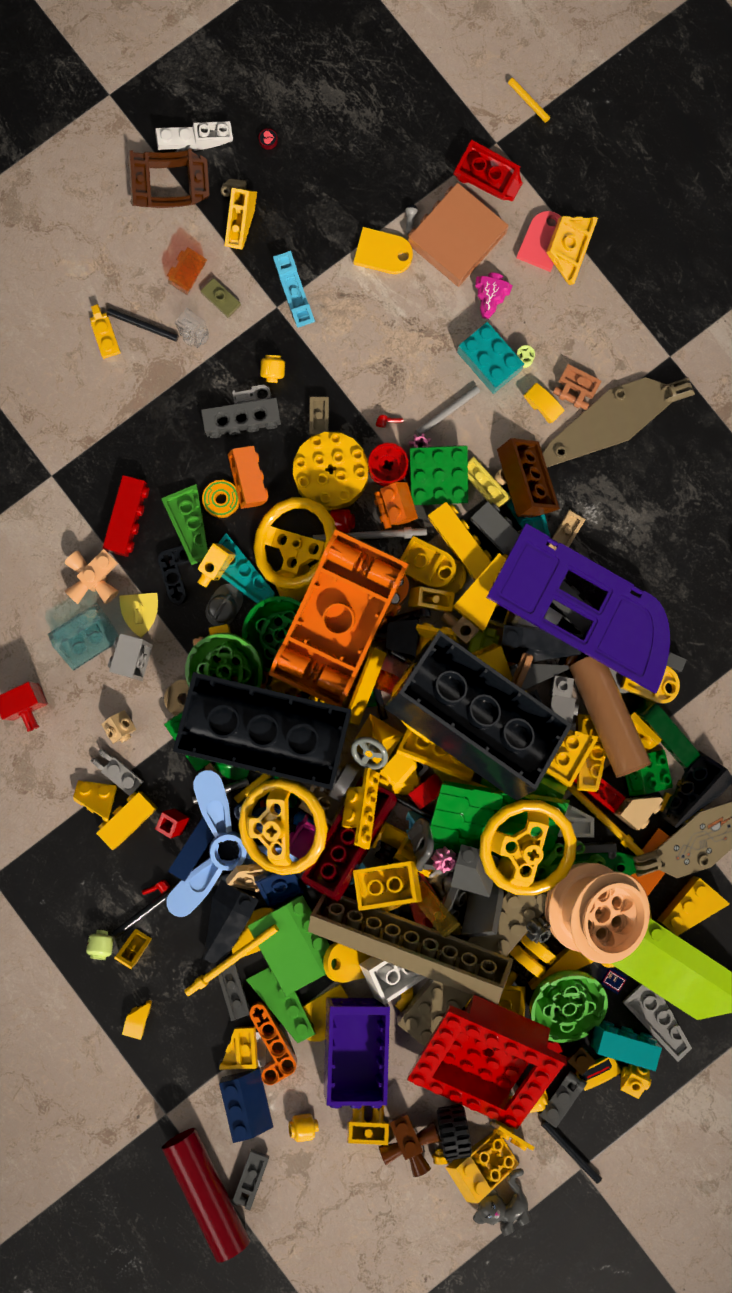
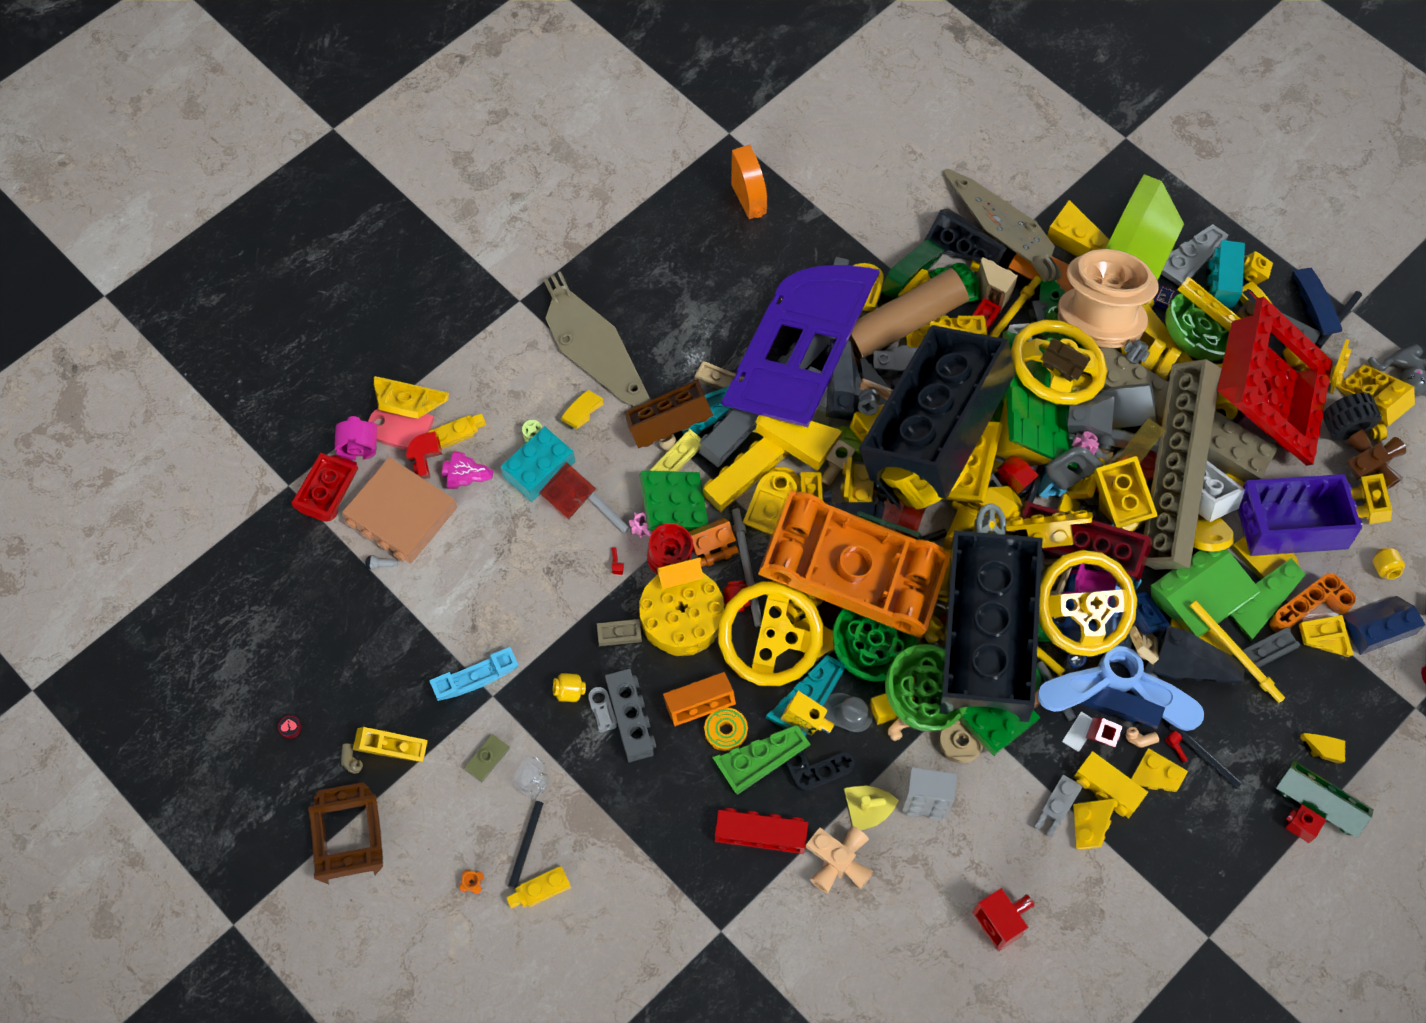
camera: 95 degrees left, 20 degrees down
clear light blue slope [48,603,119,671] -> none
yellowish green head [86,930,114,960] -> none
tan brick [101,710,137,744] -> none
yellow slope [114,928,152,969] -> none
white slope [155,121,233,152] -> none
clear orange brick [167,247,207,295] -> none
yellow tile [354,227,413,274] -> none
yellow bar [508,78,550,123] -> none
nougat plate [553,364,601,410] -> none
none -> dark pink brick [335,416,377,460]
none -> red brick [406,431,443,479]
none -> yellow hinge [428,413,486,449]
none -> orange plate [459,870,484,894]
none -> clear red plate [539,462,596,519]
none -> light orange panel [657,558,704,589]
none -> clear green piece [857,511,922,540]
none -> dark grey wheel [858,389,880,415]
none -> dark brown brick [1040,337,1090,382]
none -> white sticker [1063,712,1092,752]
none -> light nougat arm [1125,727,1159,748]
none -> yellow wing [1131,748,1188,792]
none -> yellow tile [1177,277,1241,332]
none -> brick [1276,760,1374,838]
none -> red brick [1285,804,1326,843]
none -> dark blue slope [1292,267,1342,335]

